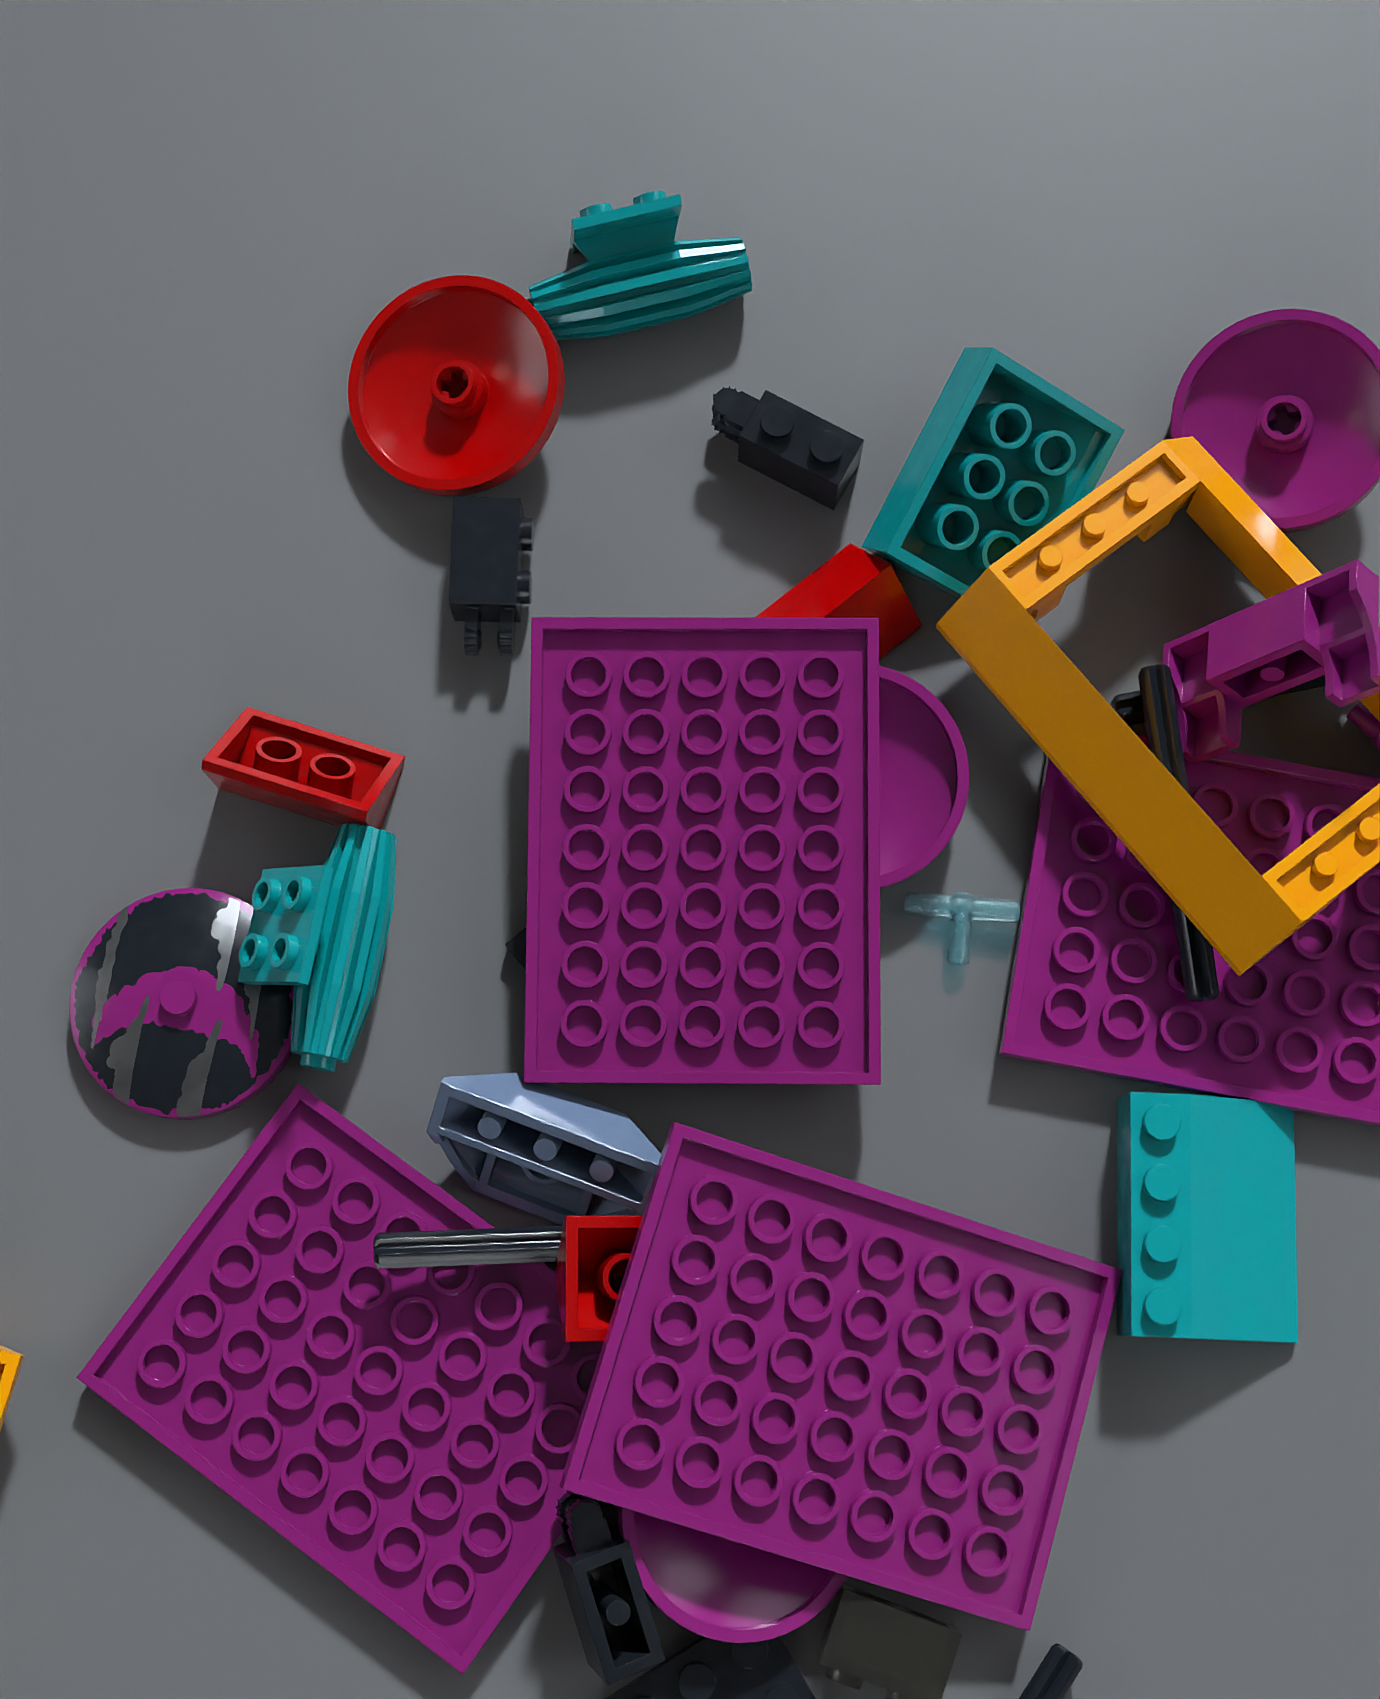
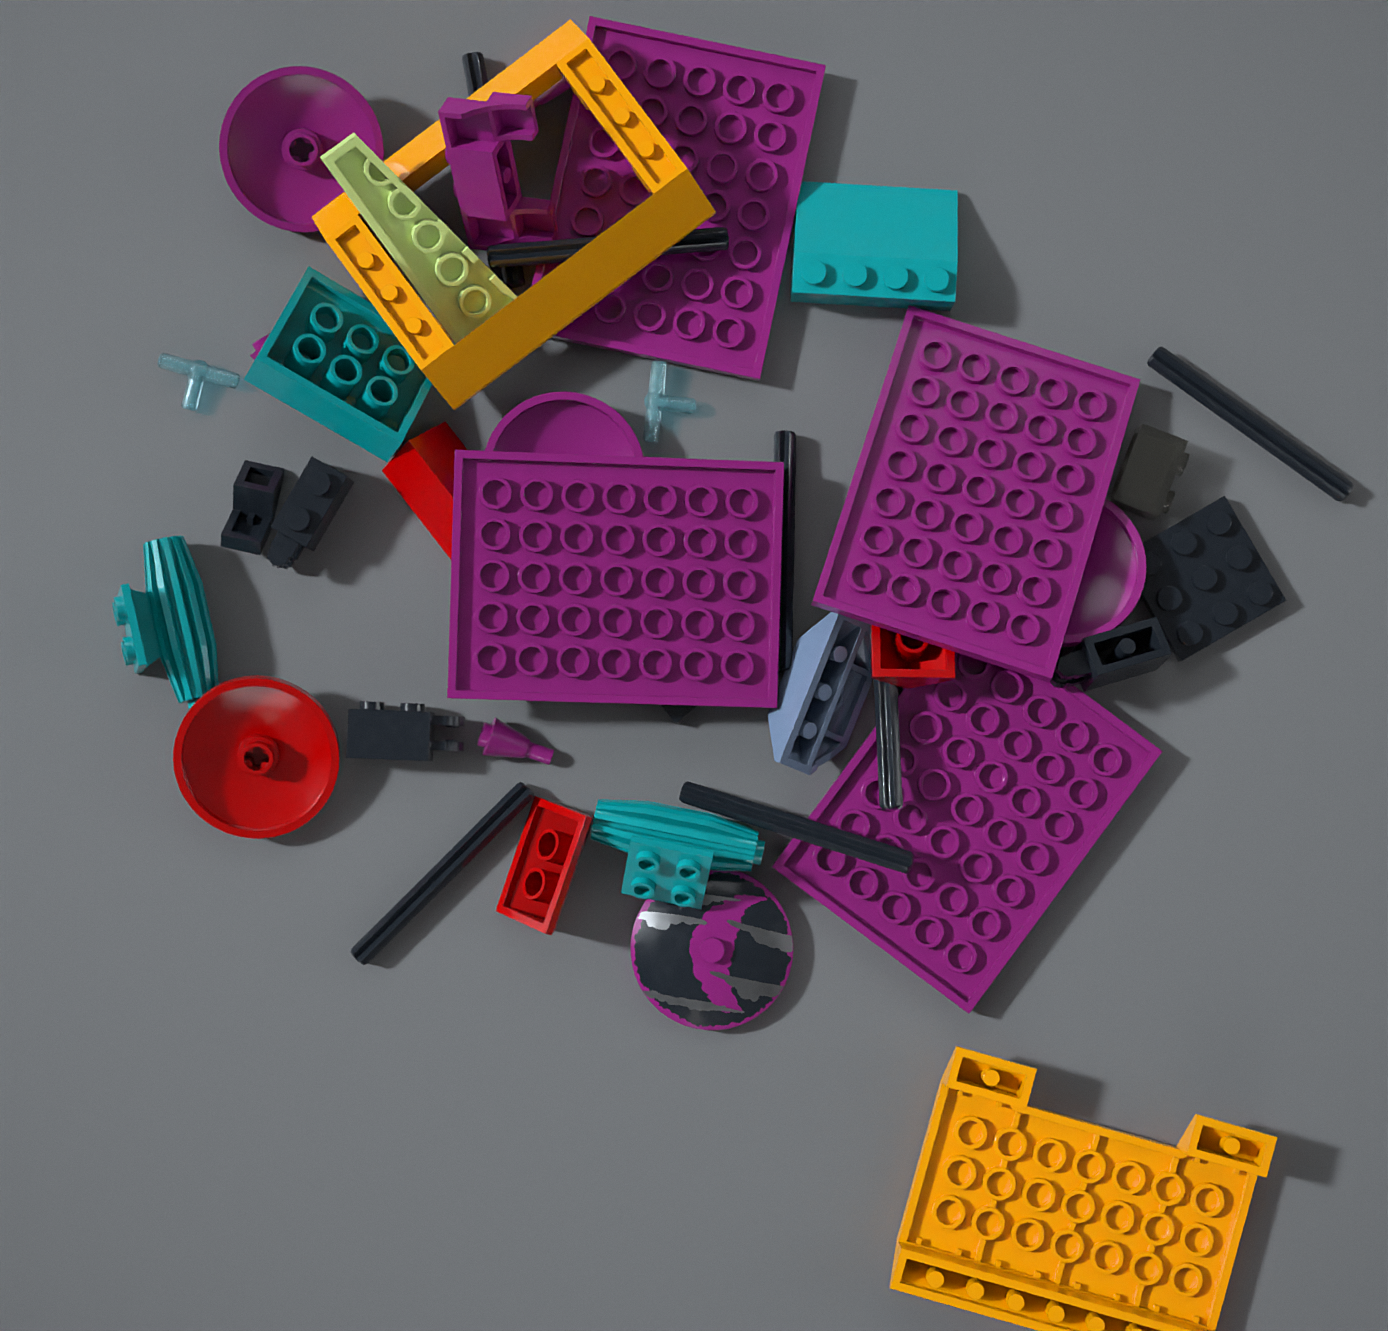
camera: 90 degrees left, 10 degrees up
none -> clear light blue piece [157,352,240,411]
none -> black slope [221,460,284,555]
none -> yellowish green wing [320,132,517,344]
none -> black axle [350,782,535,965]
none -> magenta cone [477,717,554,765]
none -> black axle [679,781,914,874]
none -> black axle [773,430,796,671]

